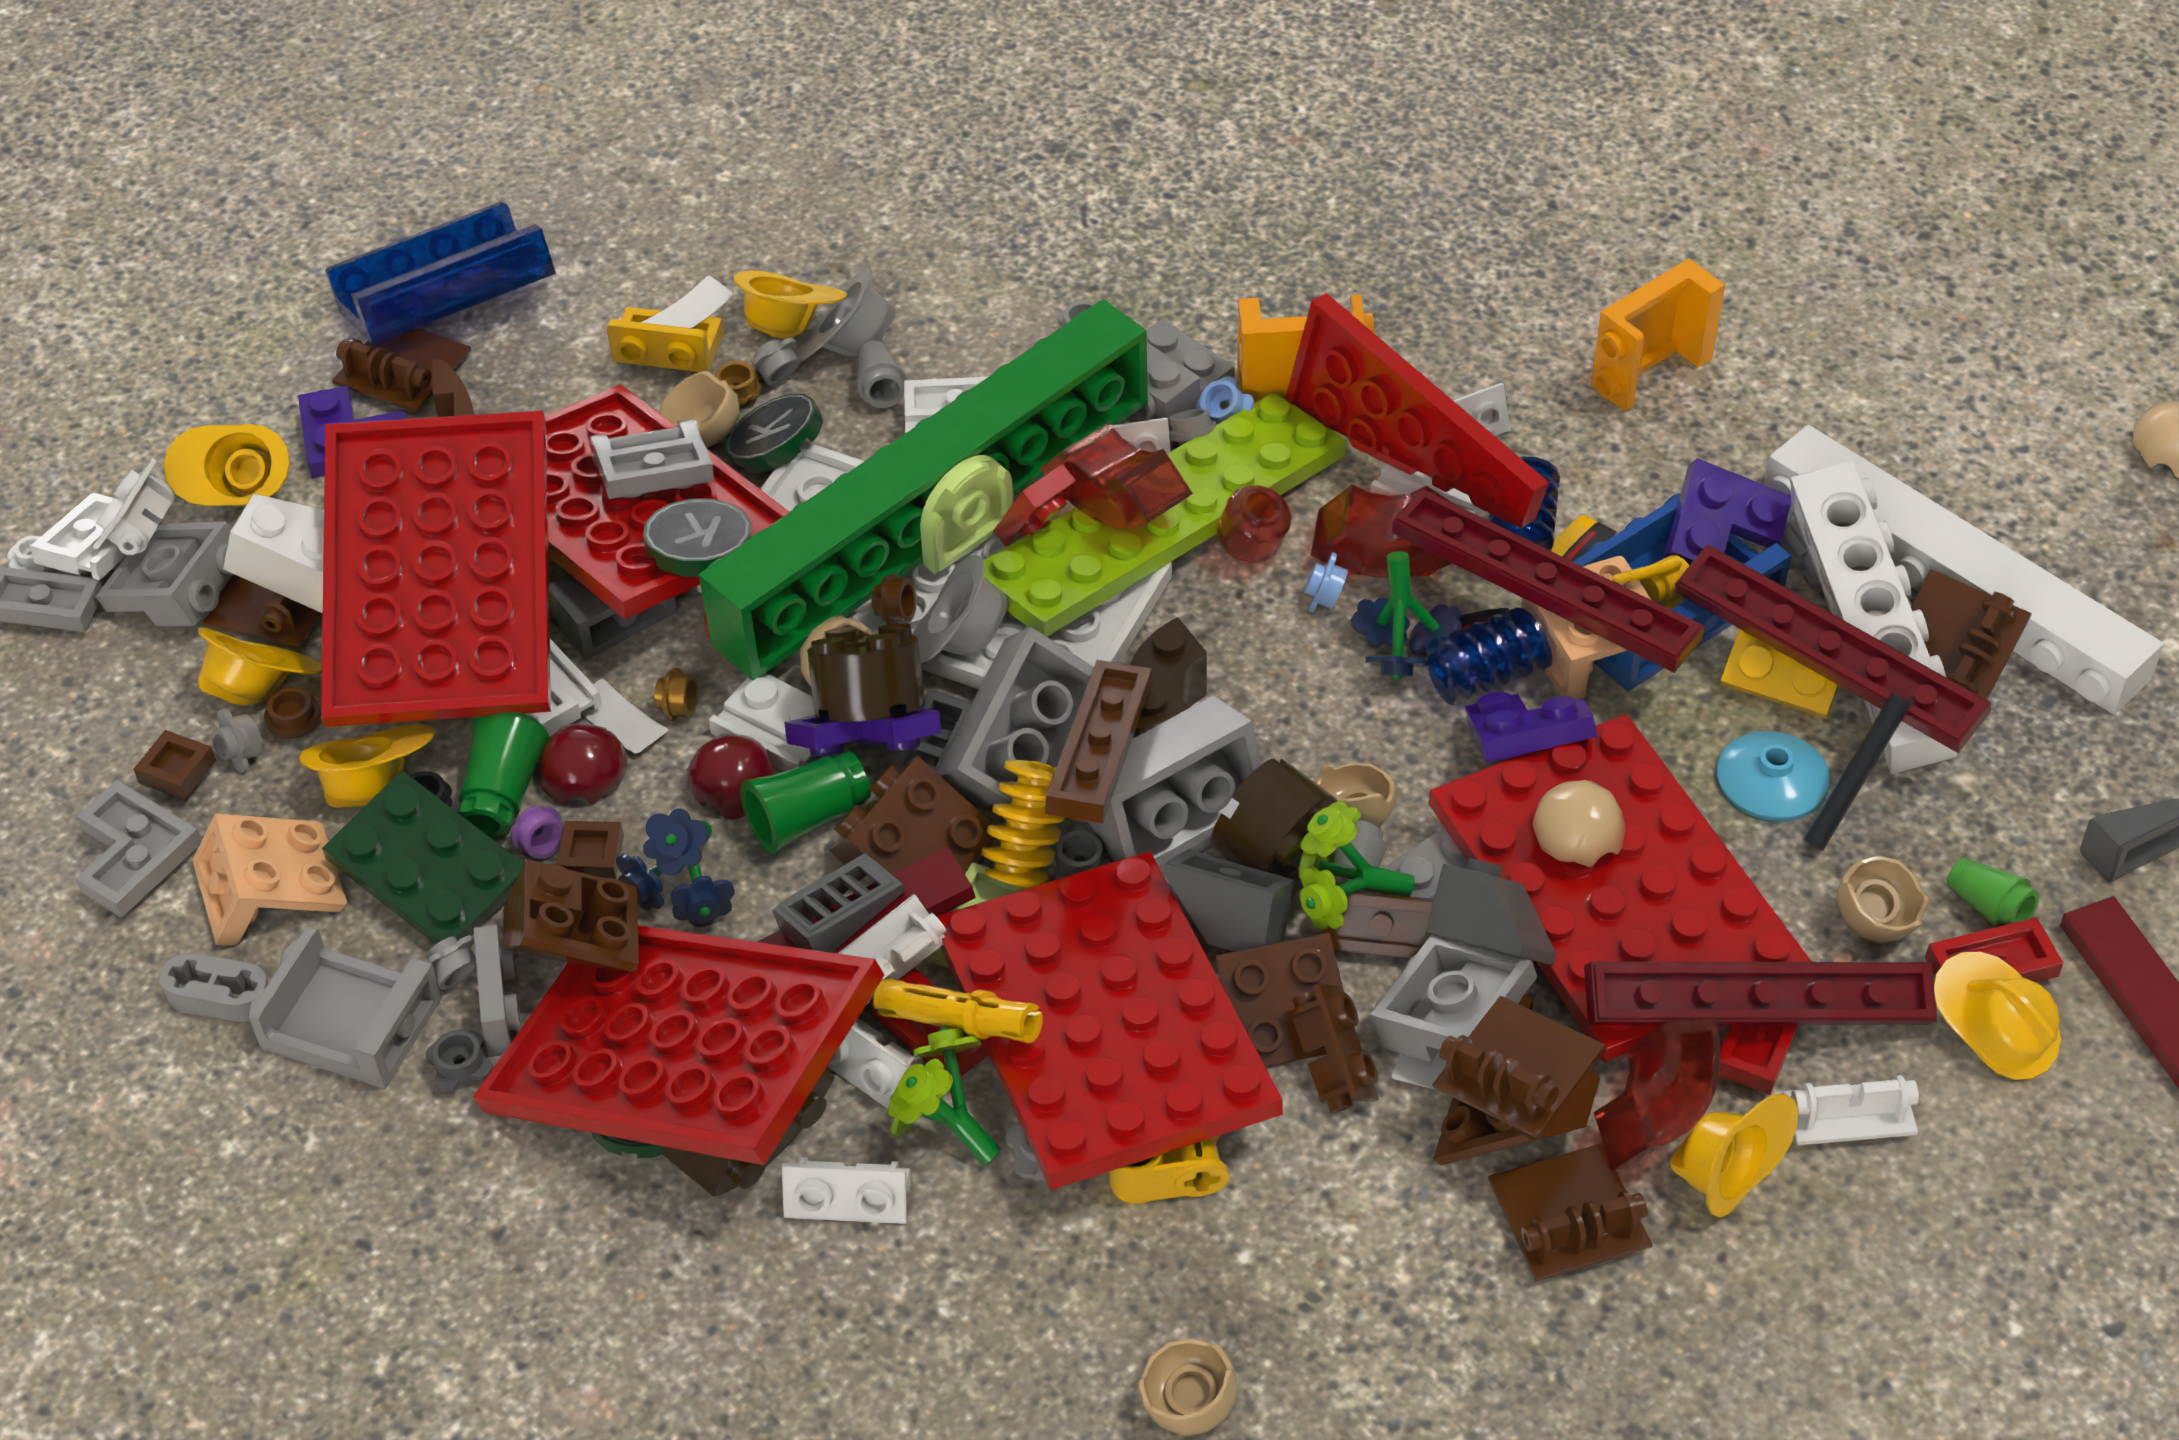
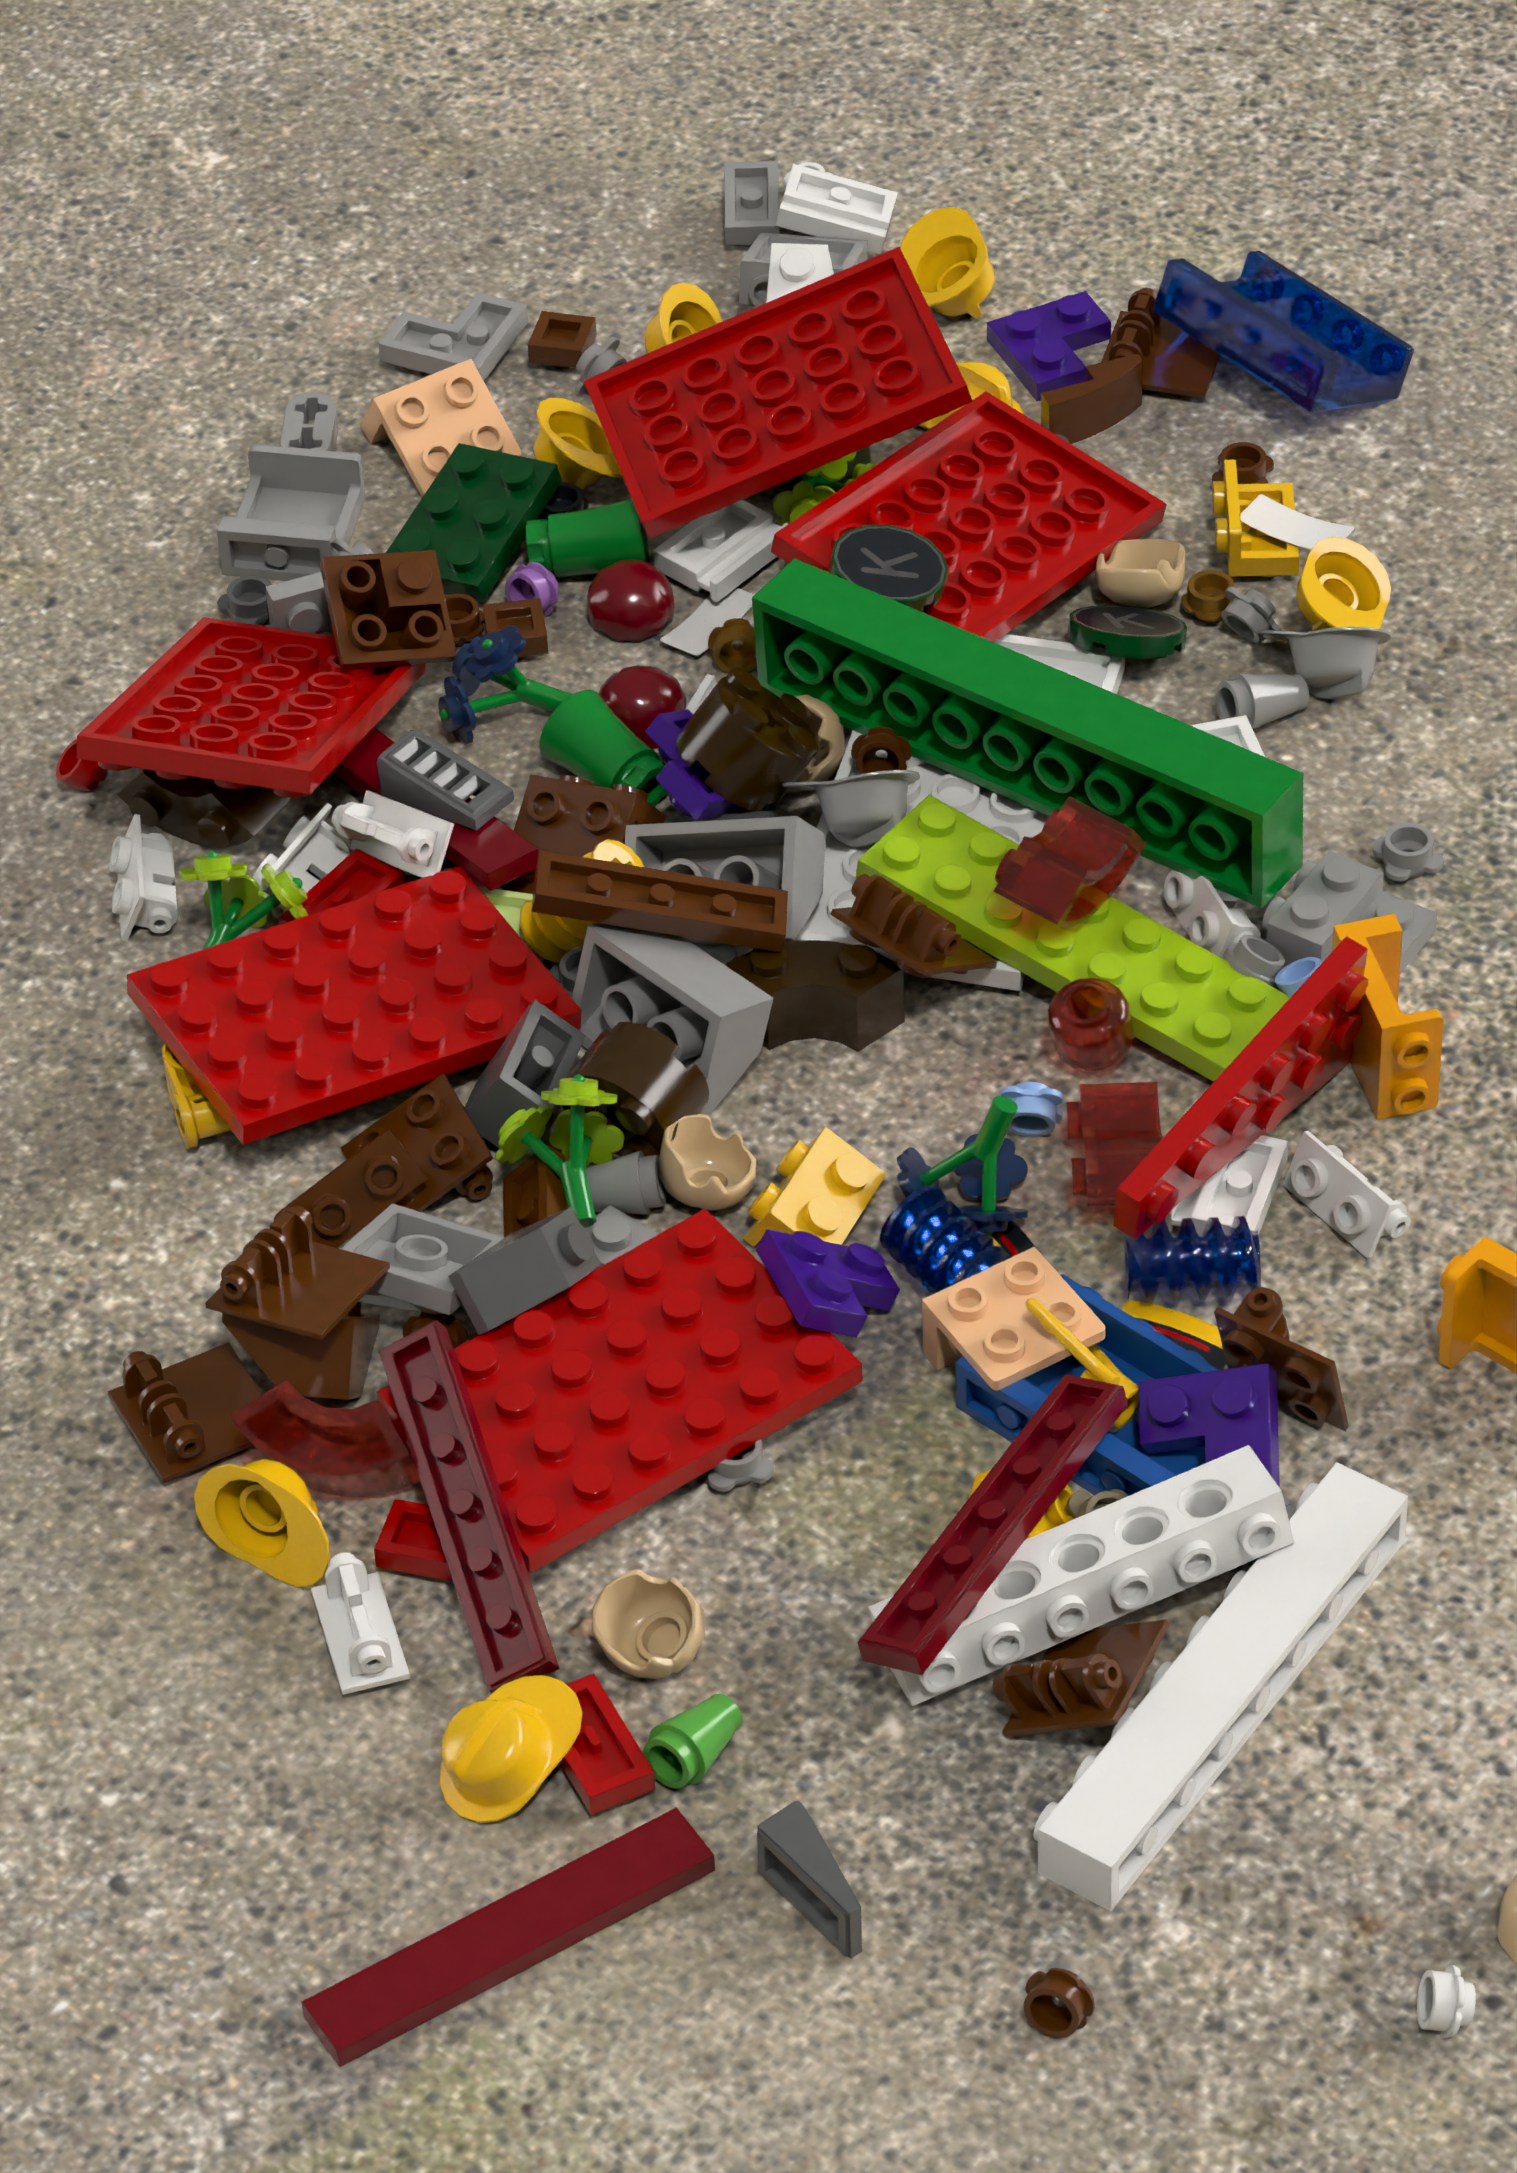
camera: 80 degrees right, 5 degrees down
white hinge [93,458,174,555] -> none
light grey plate [590,419,714,499] -> none
yellow pin [873,978,1043,1043] -> none
yellowish green tile [920,455,1013,575] -> none
red plate [993,464,1076,547] -> none
dark red tile [1392,488,1705,673] -> none
tan hair [1532,780,1626,867] -> none
medium azure dish [1716,731,1830,822] -> none
black bar [1803,693,1911,851] -> none
none -> red hinge [56,739,108,791]
none -> yellow bracket [743,1127,887,1247]
none -> reddish brown hinge [830,874,998,978]
none -> reddish brown plate [1212,442,1274,484]
none -> reddish brown hinge [1214,1287,1349,1432]

